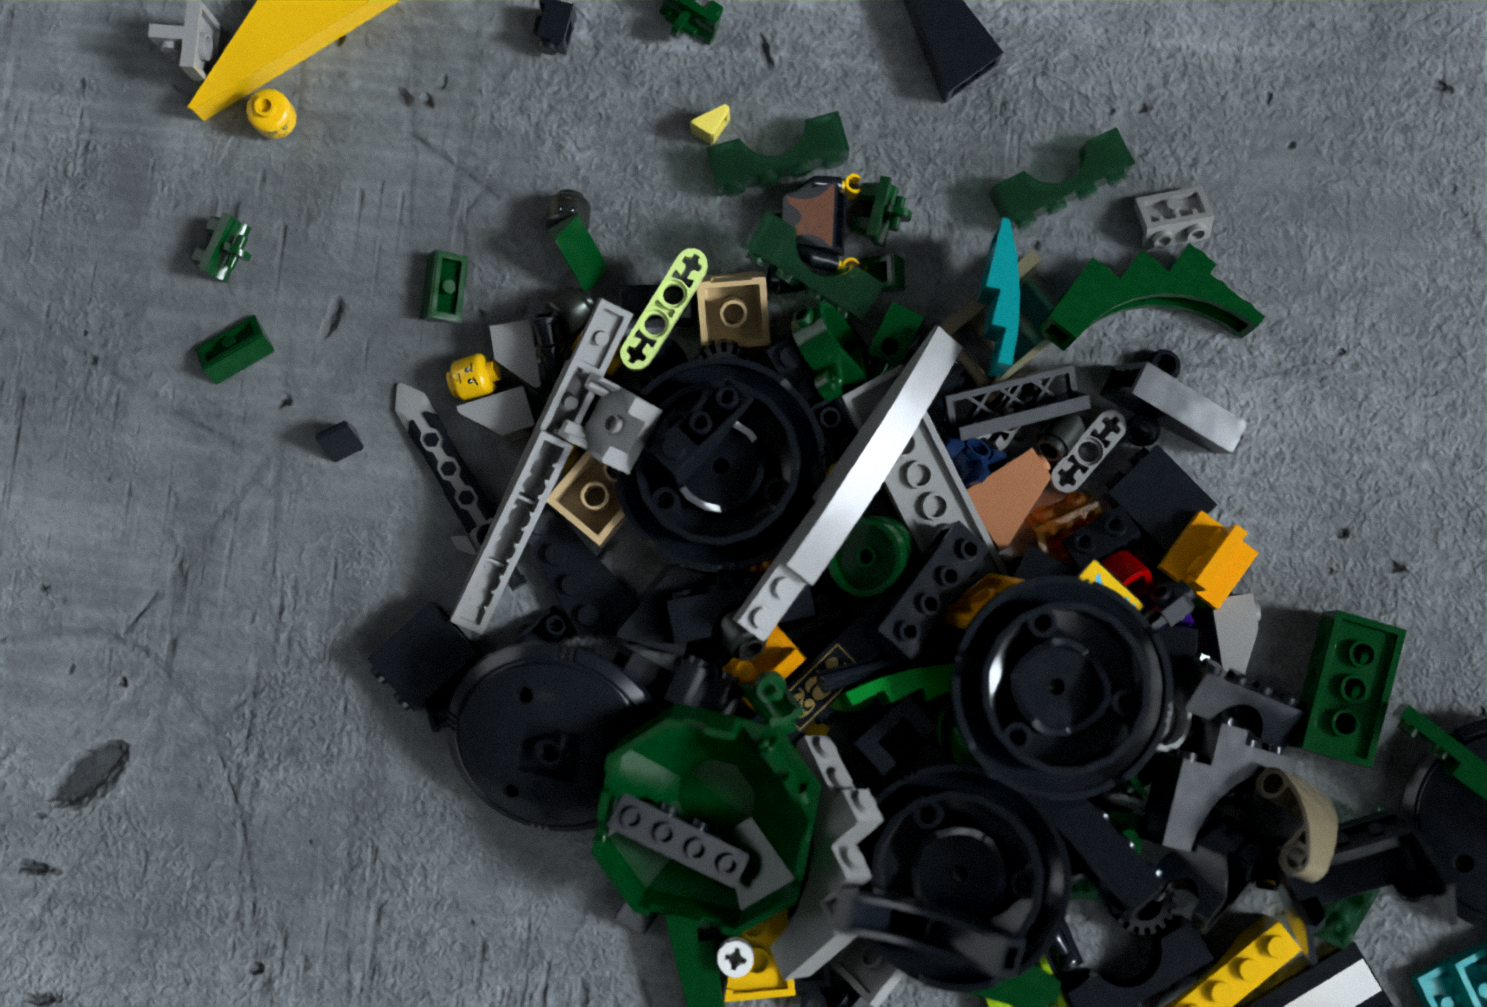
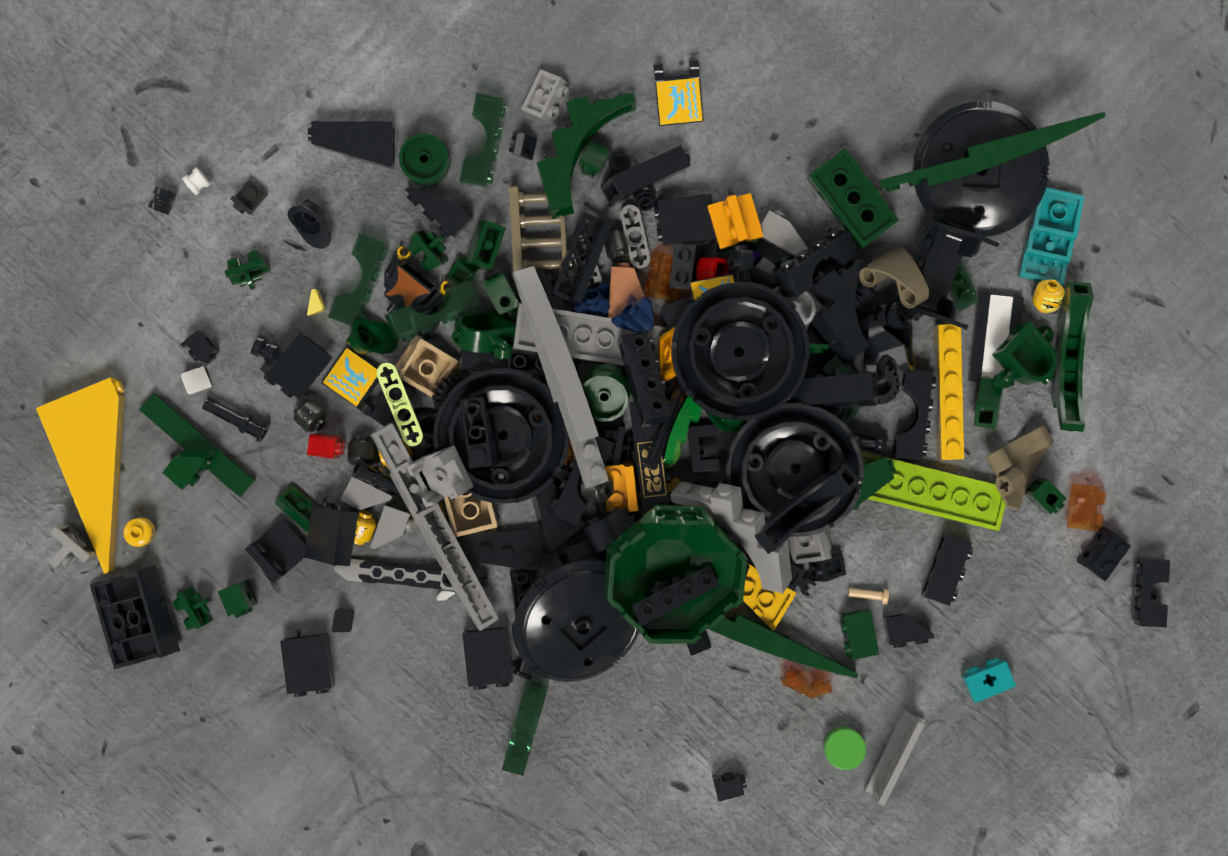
camera: 55 degrees left, 5 degrees up
dark green slope [195,315,275,384] -> none
dark green slope [547,212,609,291] -> none
white wheel [718,936,753,977] -> none
dark green hips [741,671,804,735] -> none
teal slope [976,217,1020,378] -> none
none -> black piece [90,565,180,669]
none -> dark green tile [139,393,256,497]
none -> dark green slope [162,450,215,490]
none -> white slope [180,366,212,395]
none -> black pin [202,397,269,443]
none -> dark green brick [218,579,257,618]
none -> black bracket [245,519,306,583]
none -> black wheel [250,334,279,361]
none -> black brick [260,327,333,400]
none -> black brick [280,633,335,697]
none -> black piece [287,199,331,249]
none -> black brick [304,501,358,566]
none -> red brick [307,433,346,459]
none -> yellow flag [322,346,395,417]
none -> dark green piece [346,319,398,354]
none -> dark green wheel [399,133,451,186]
none -> black slope [405,187,473,239]
none -> dark green brick [464,220,506,271]
none -> clear green arch [502,680,548,776]
none -> black tile [509,133,537,160]
none -> dark green slope [578,141,611,178]
none -> dark blue brick [611,294,655,333]
none -> flag [653,61,704,126]

